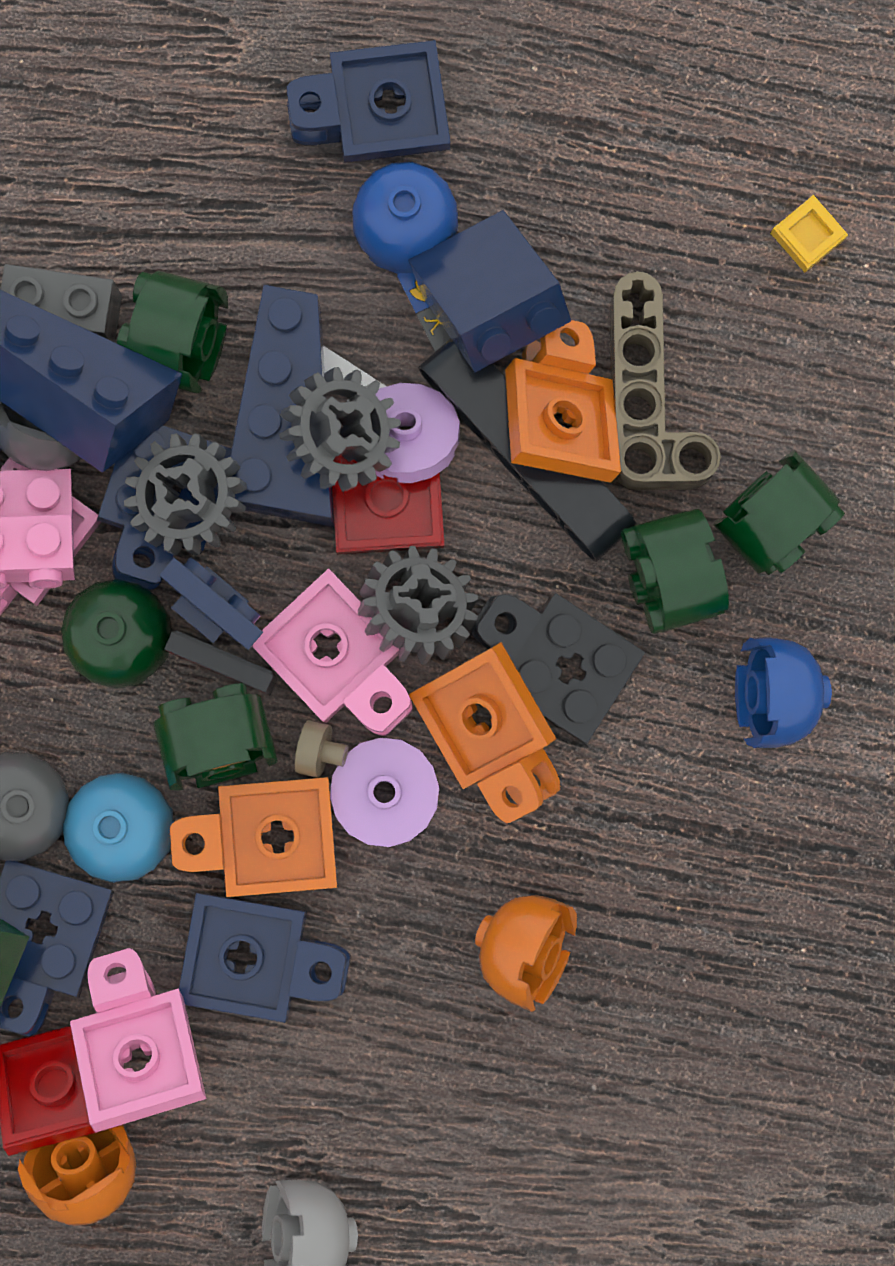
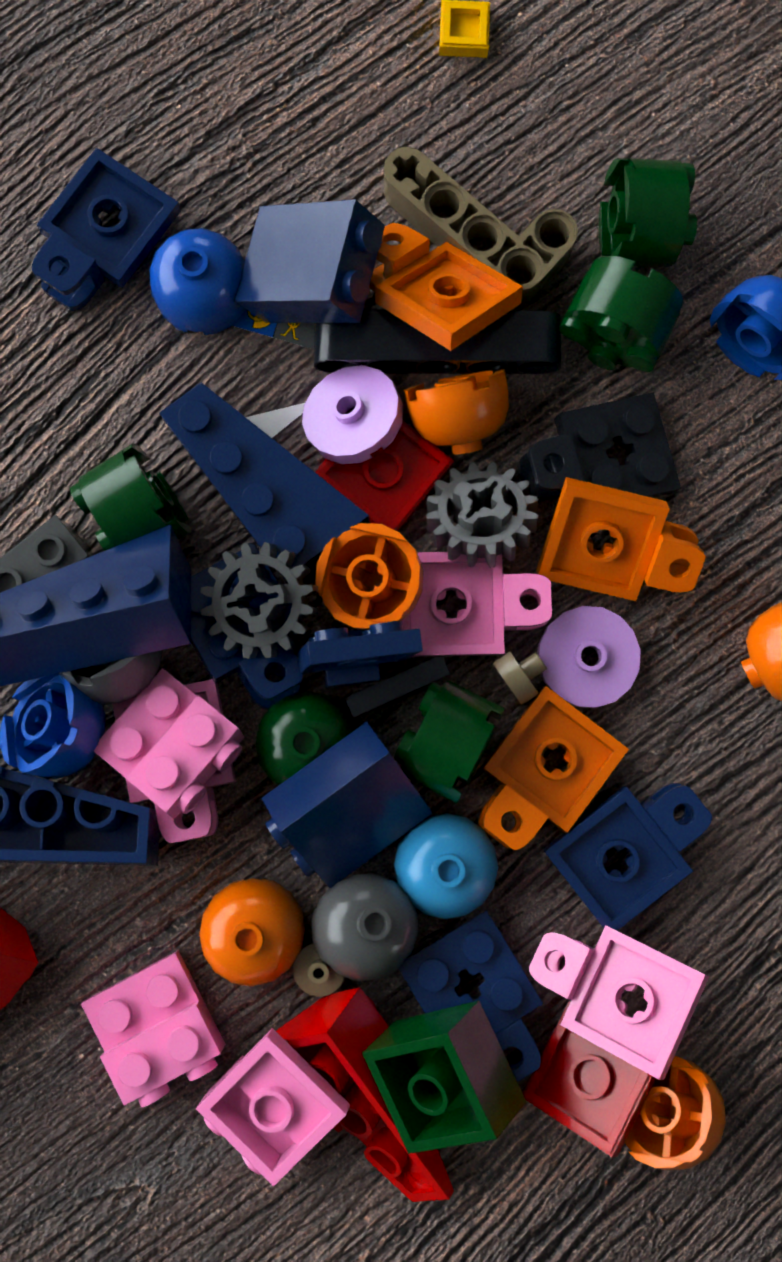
camera: 50 degrees left, 0 degrees up
dark grey gear [279,367,401,491] -> none
none -> dark blue brick [261,722,432,888]
none -> orange cylinder [315,523,424,630]
none -> orange cylinder [404,369,509,455]

